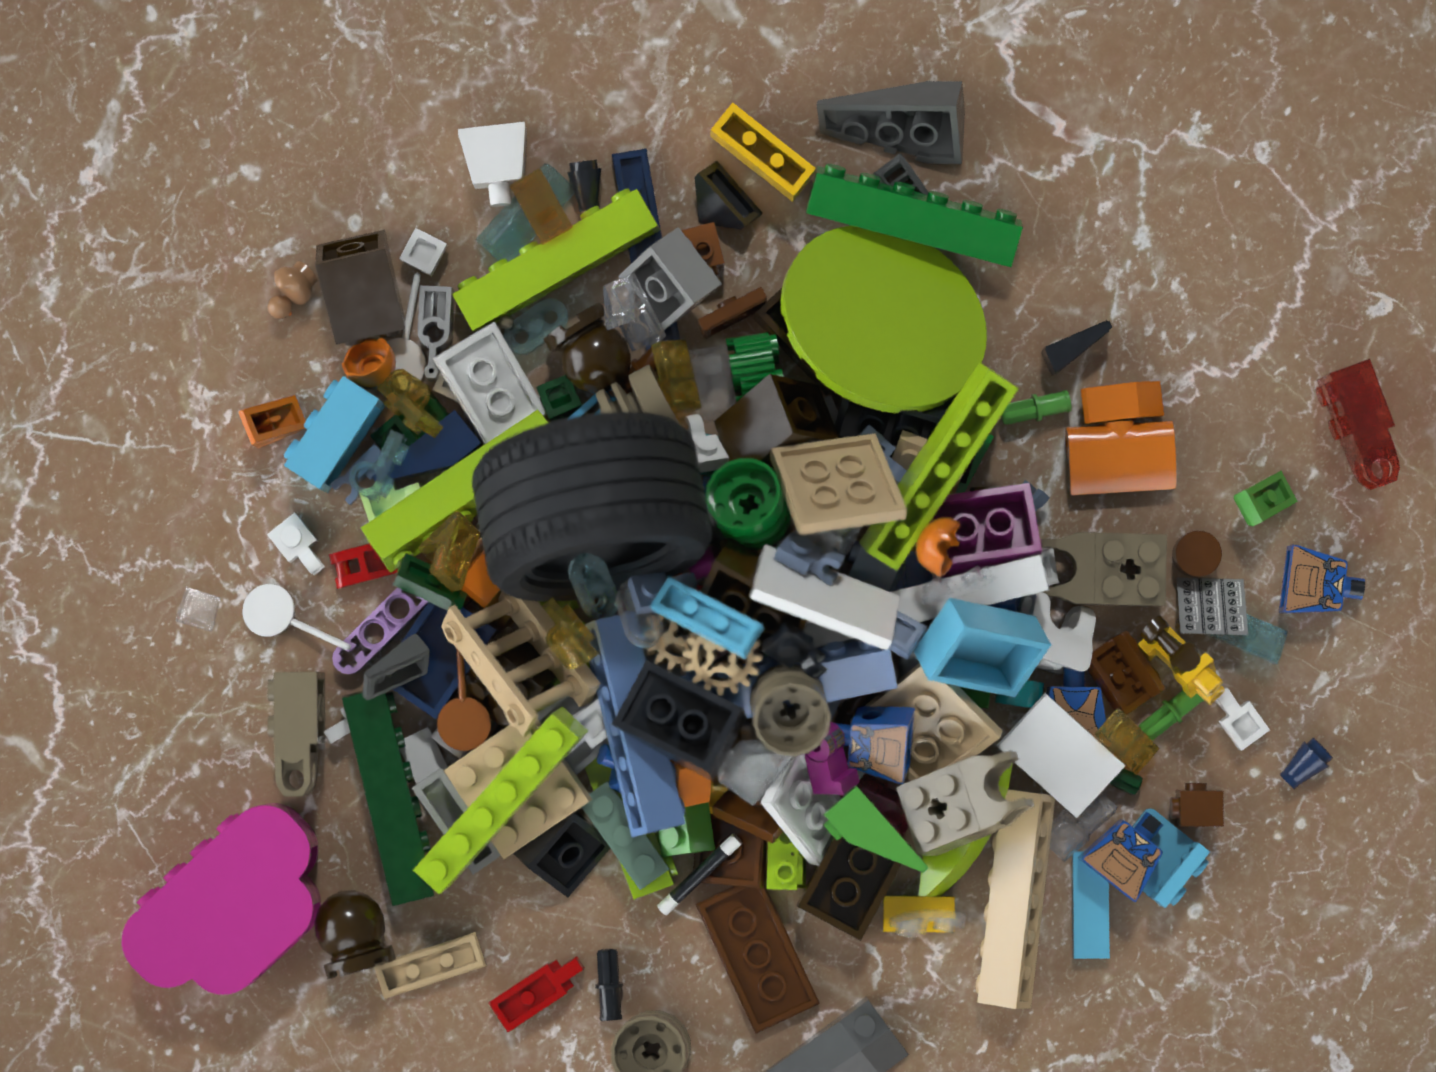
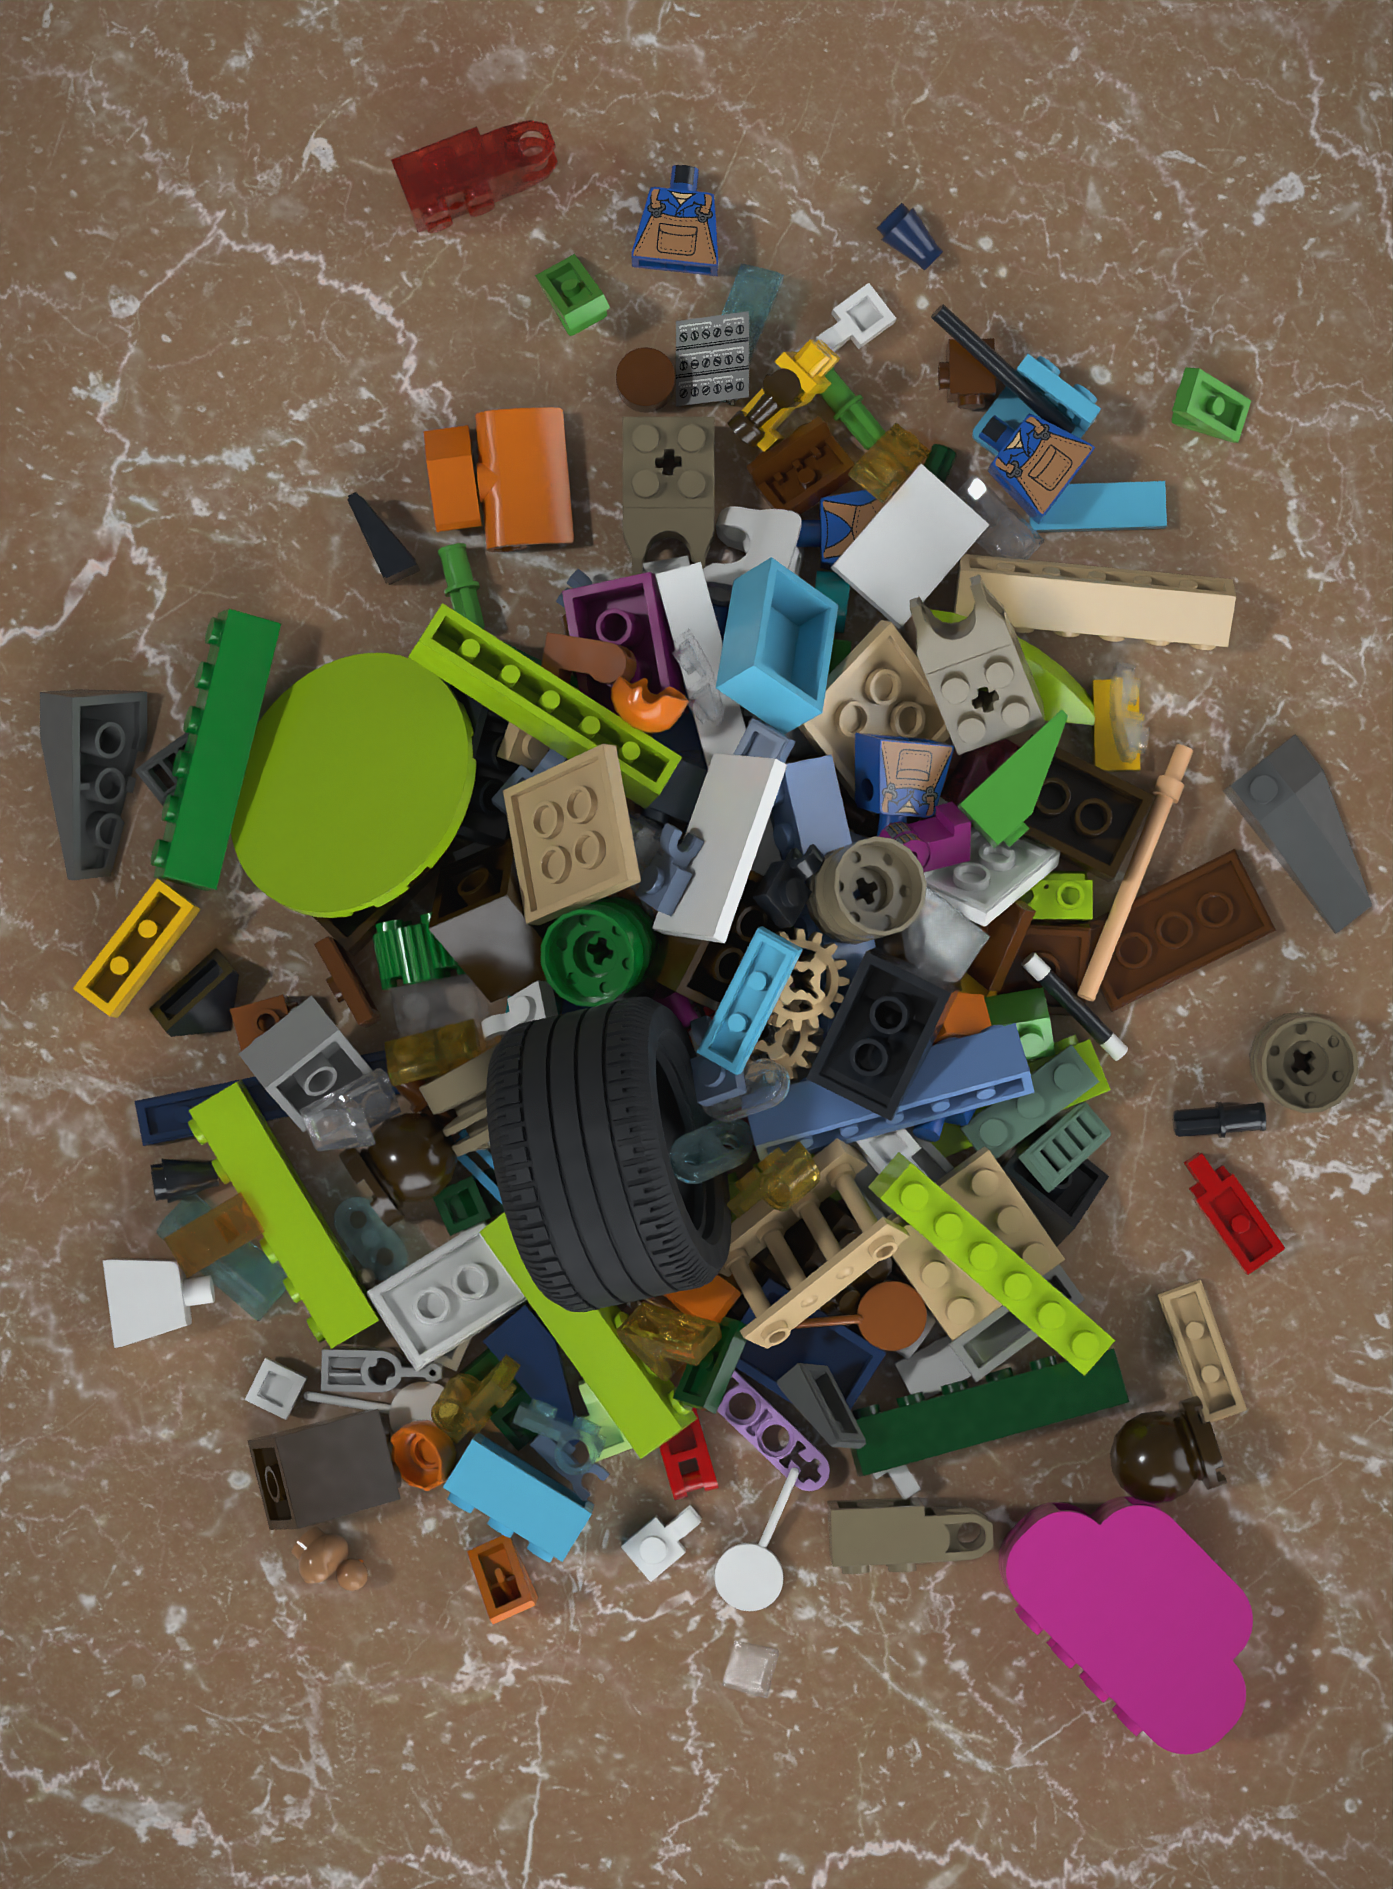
camera: 90 degrees left, 0 degrees up
none -> dark orange leg [541,632,637,686]
none -> black bar [931,304,1076,433]
none -> sand green slope [1018,1101,1111,1193]
none -> light nougat bar [1077,744,1193,1002]
none -> bright green slope [1171,367,1251,443]

